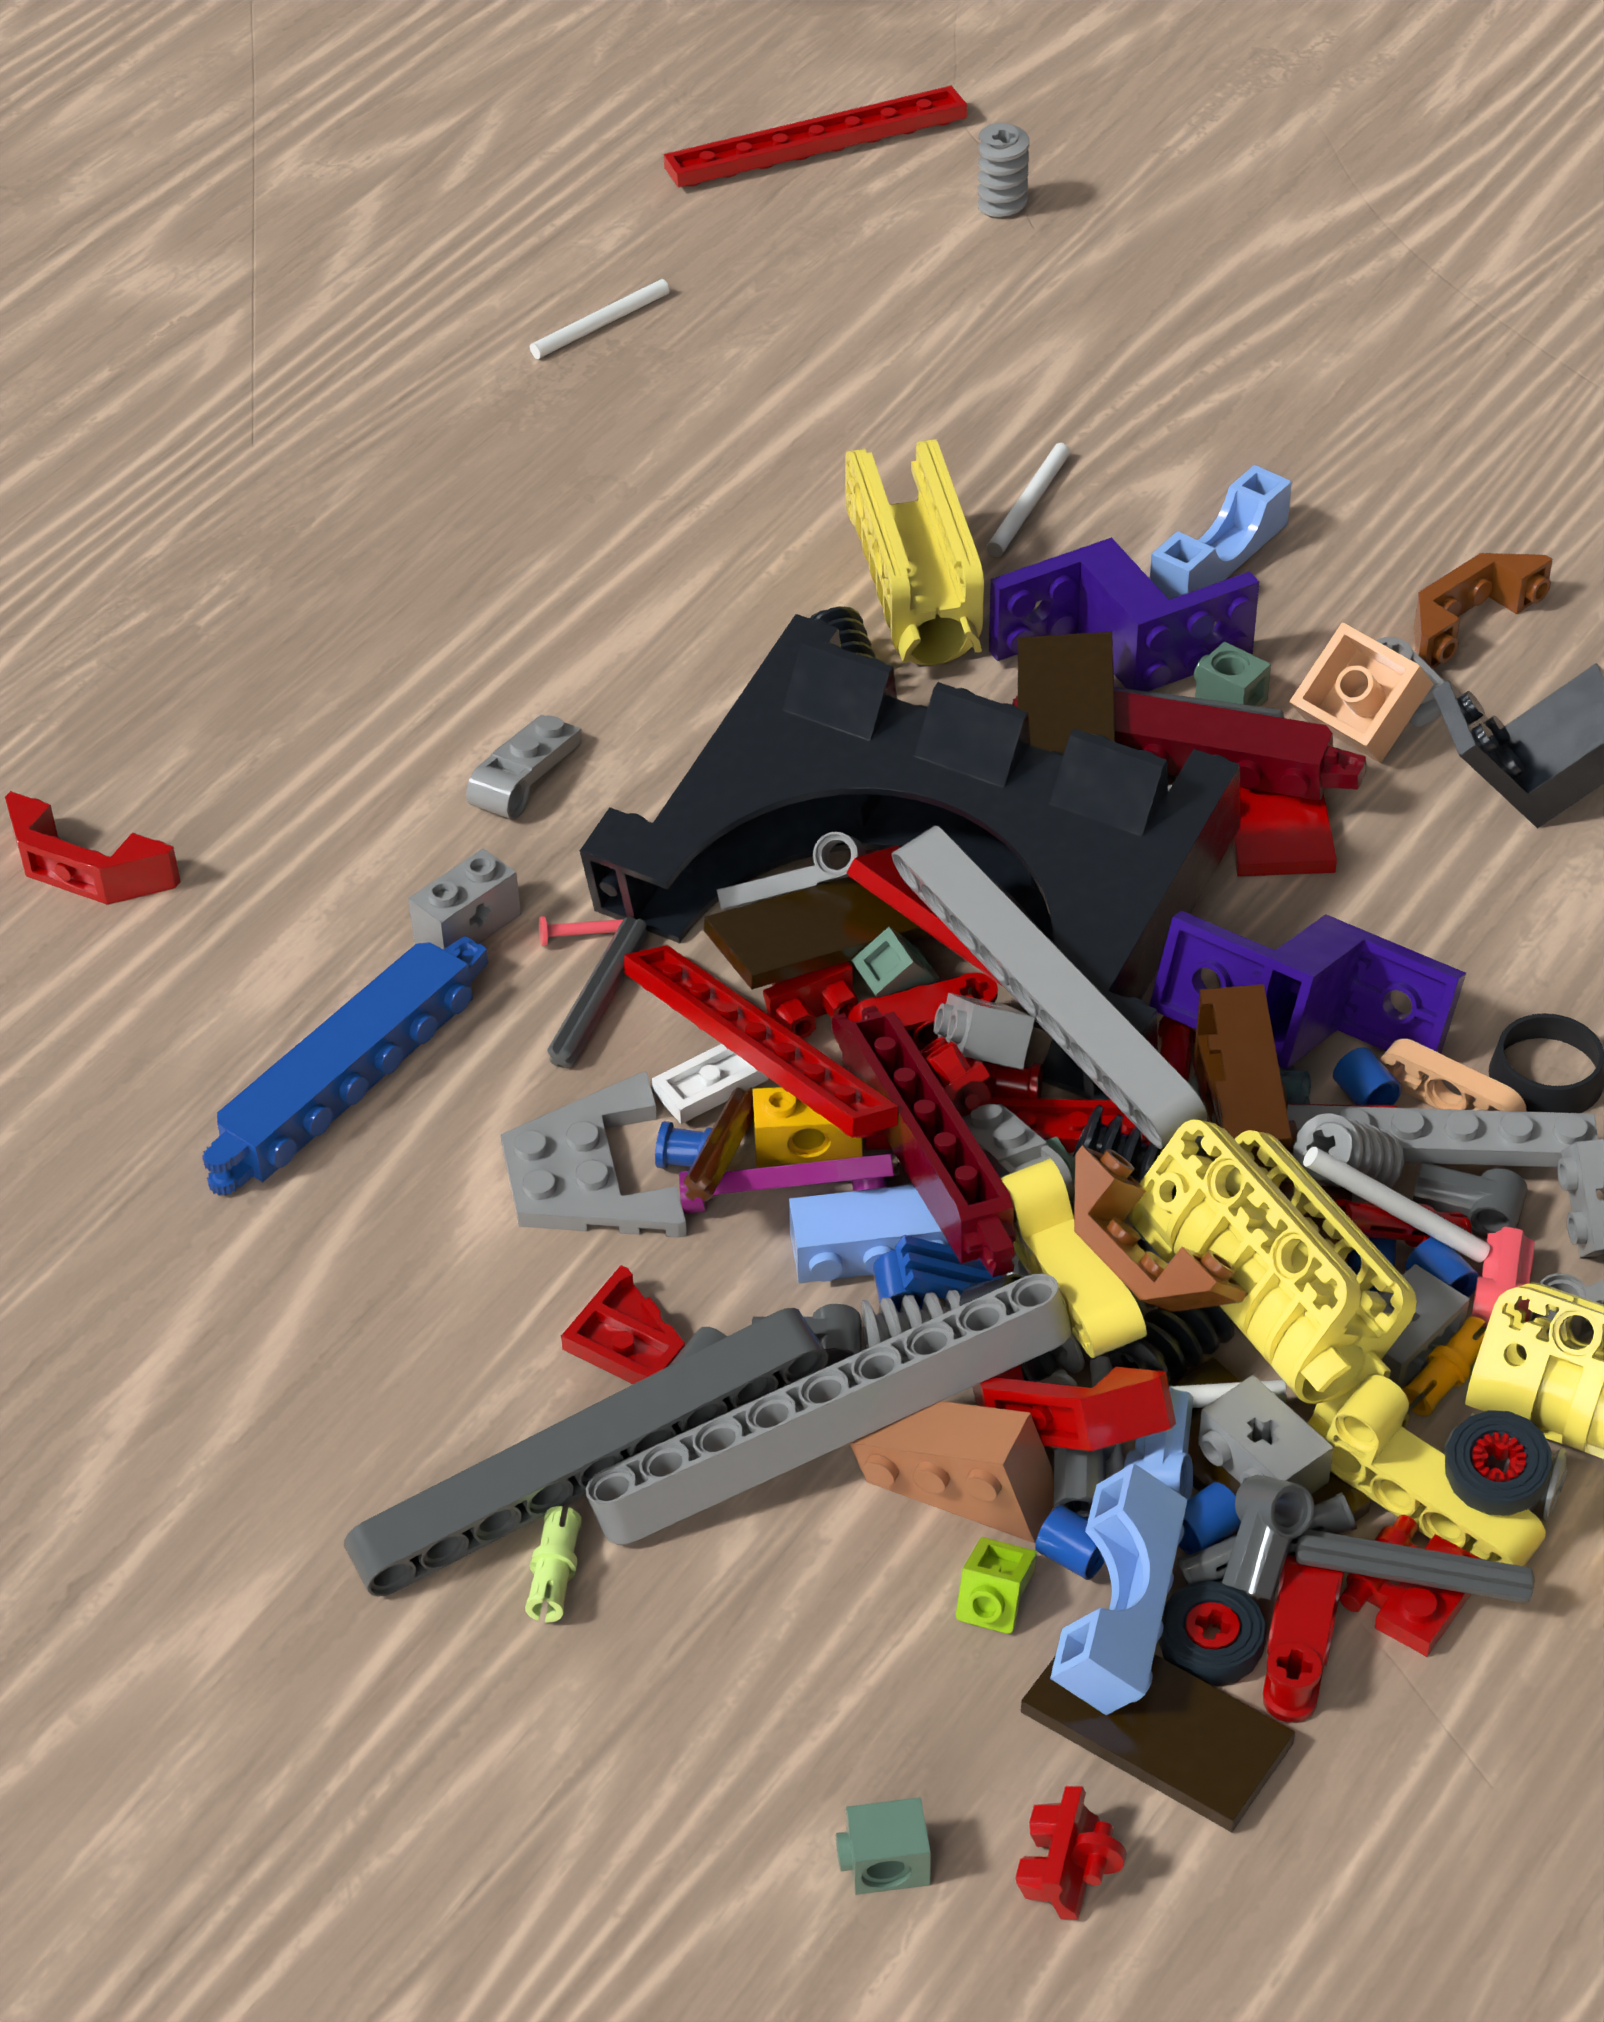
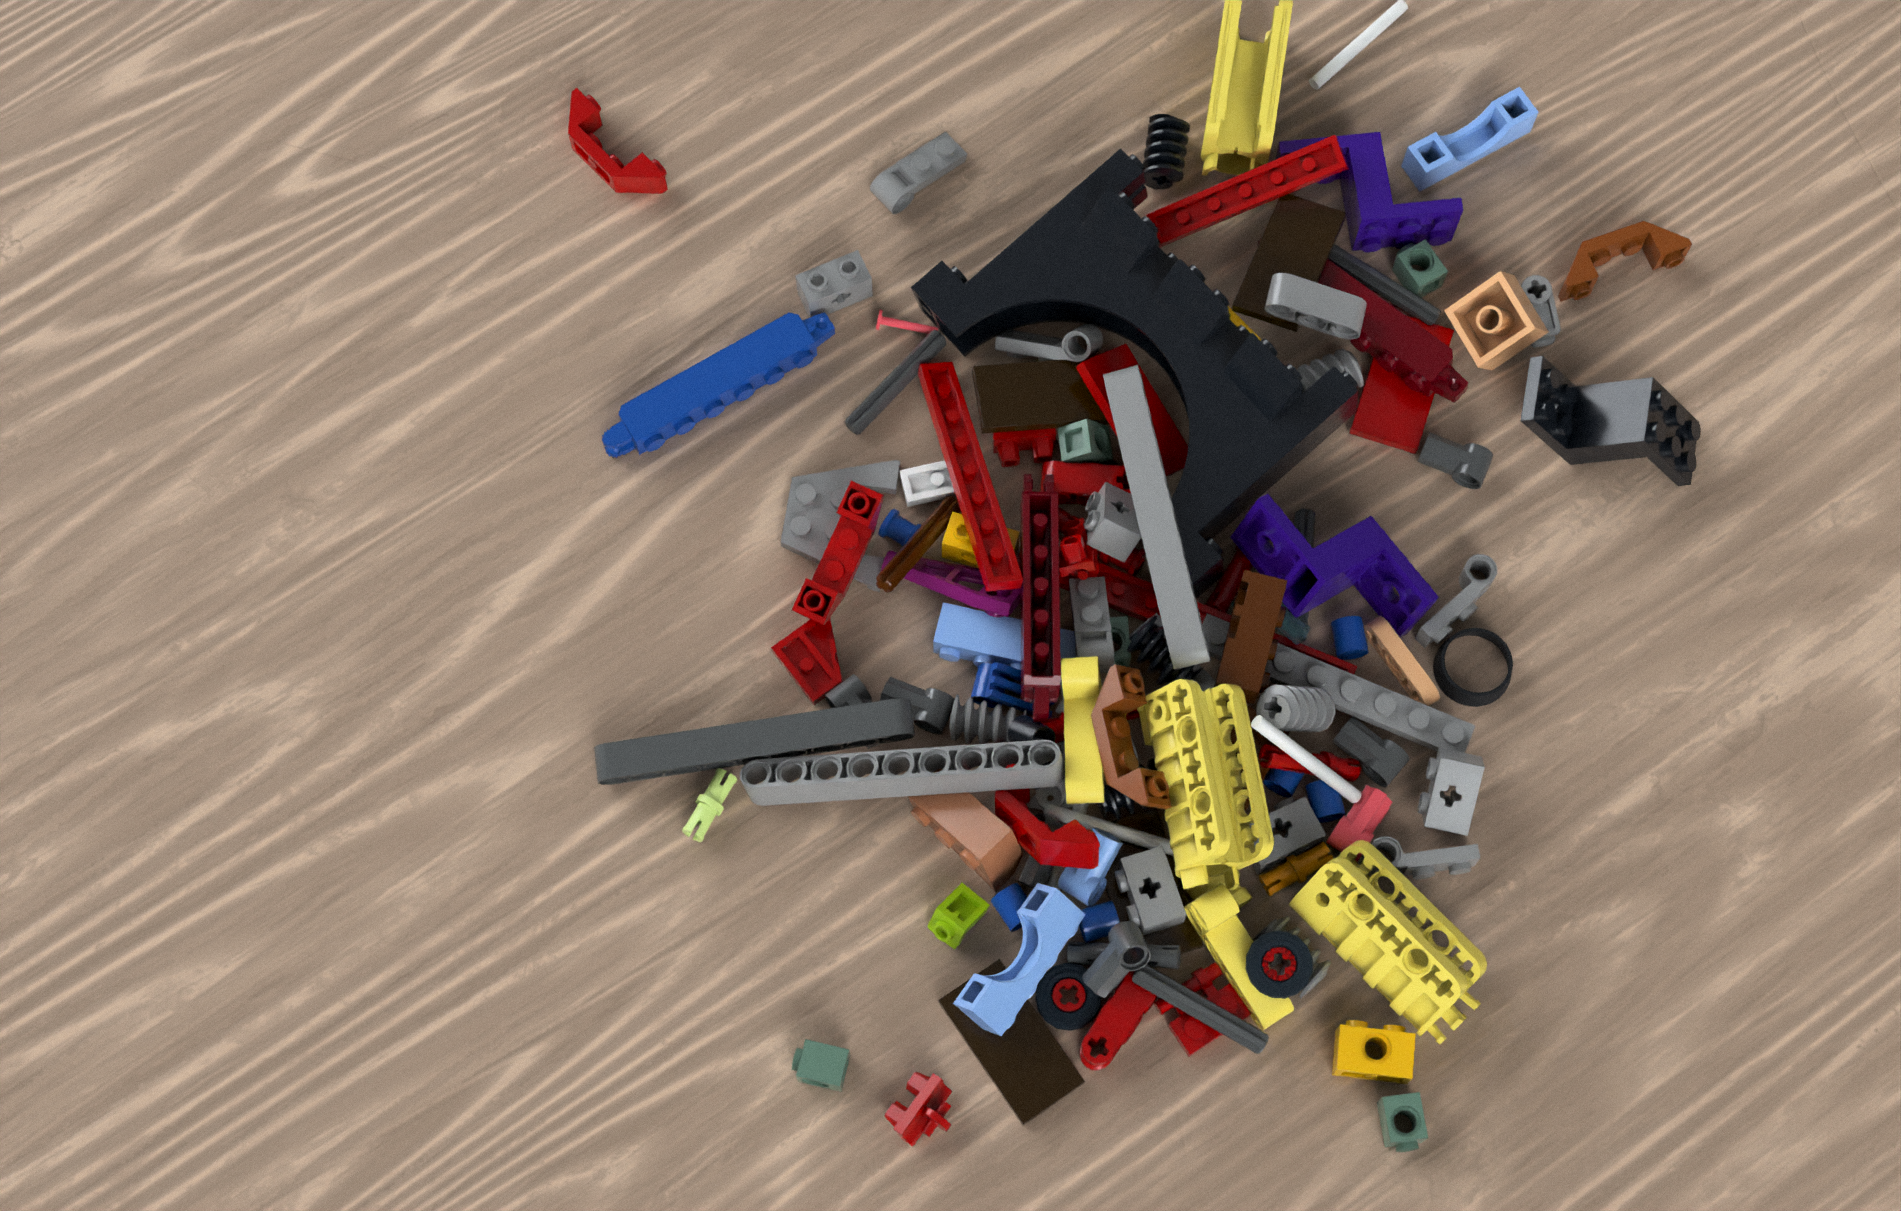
camera: 20 degrees right, 25 degrees up
none -> red slope [792,480,884,625]
none -> red plate [1146,135,1349,248]
none -> light grey beam [1265,273,1367,340]
none -> light grey plate [1415,554,1497,648]
none -> dark grey piece [1418,432,1493,489]

